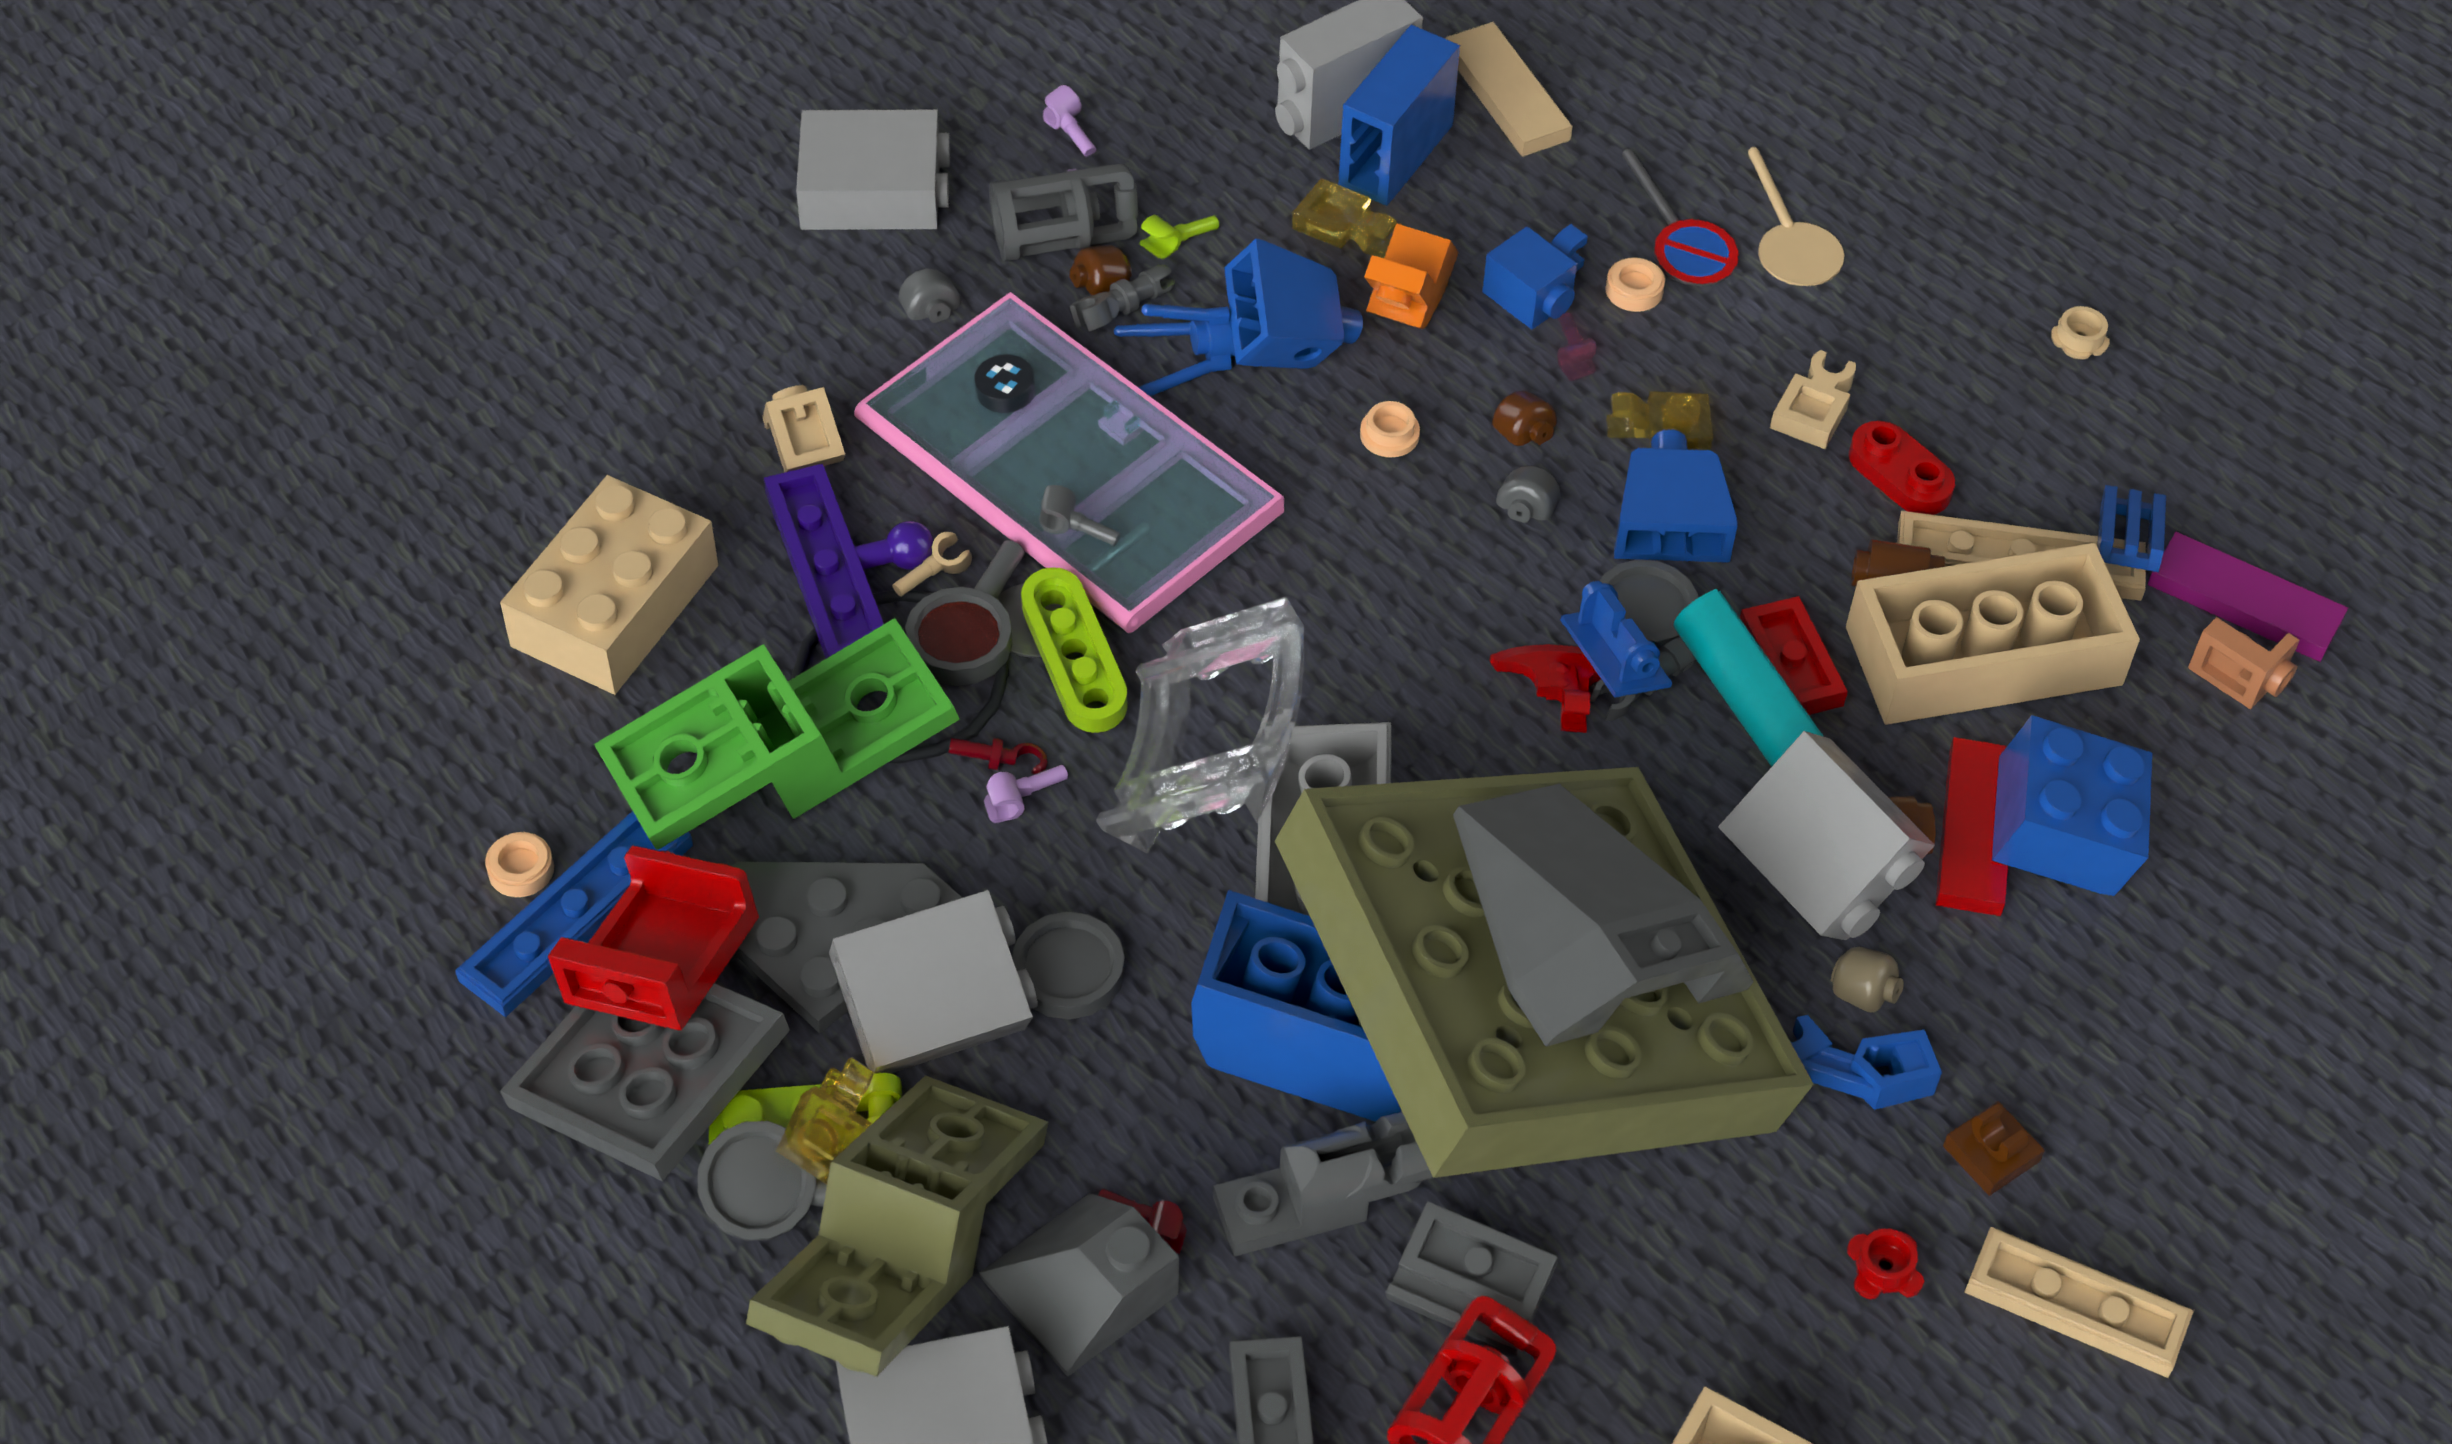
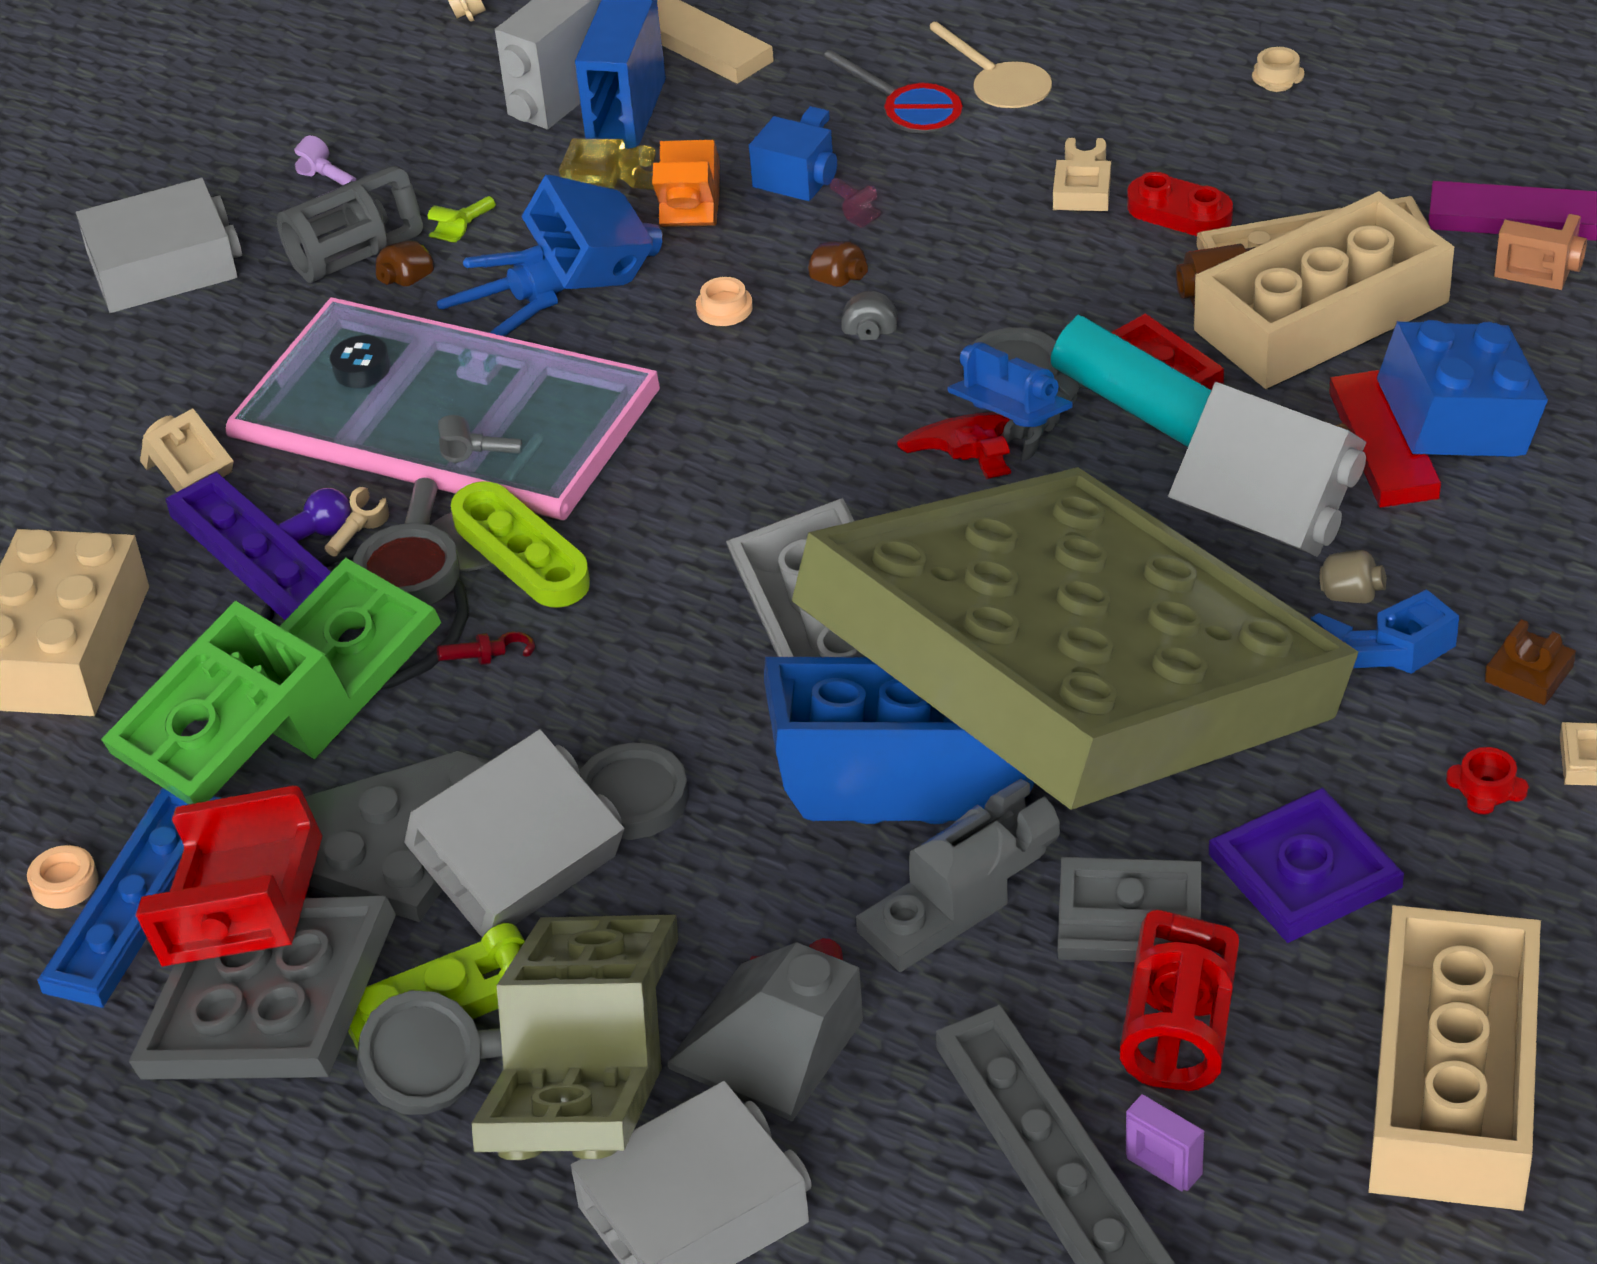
camera: 15 degrees left, 10 degrees down
clear yellow plate [776,1057,874,1184] -> none
dark grey piece [898,269,961,323] -> none
lavender hand [984,765,1068,823] -> none
dark grey piece [1069,265,1175,331] -> none
clear wedge [1096,597,1304,854] -> none
dark grey wedge [1453,784,1754,1047] -> none
light nougat tile [1606,258,1665,312] -> none
clear yellow plate [1606,391,1713,450] -> none
blue torso [1614,429,1738,562] -> none
blue tile [2097,485,2166,572] -> none
none -> dark purple tile [1209,787,1404,943]

